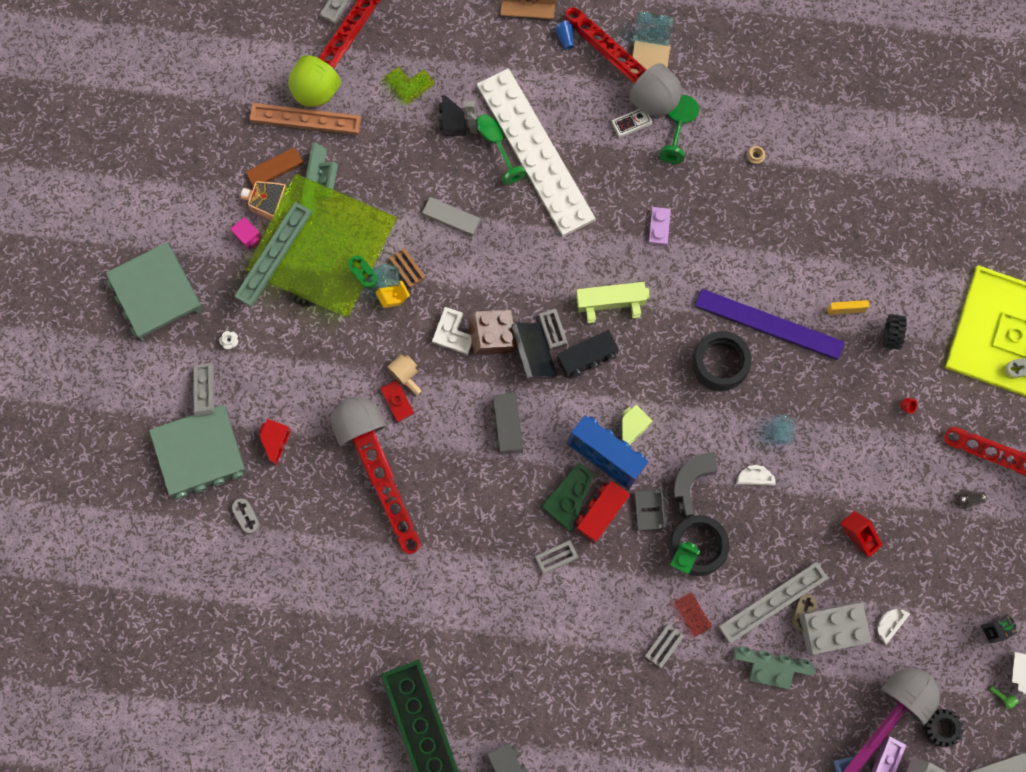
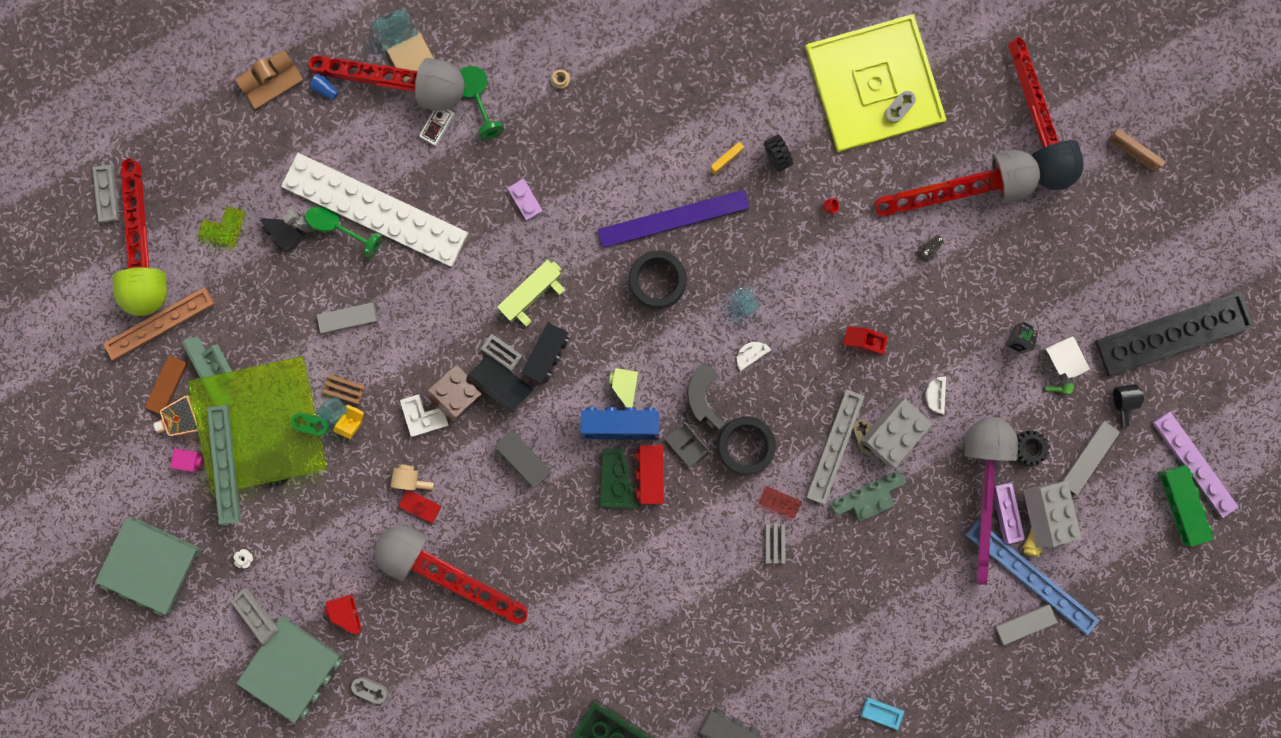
camera: 35 degrees left, 10 degrees up
light grey tile [535,540,579,575] -> none
green bracket [670,541,700,575] -> none

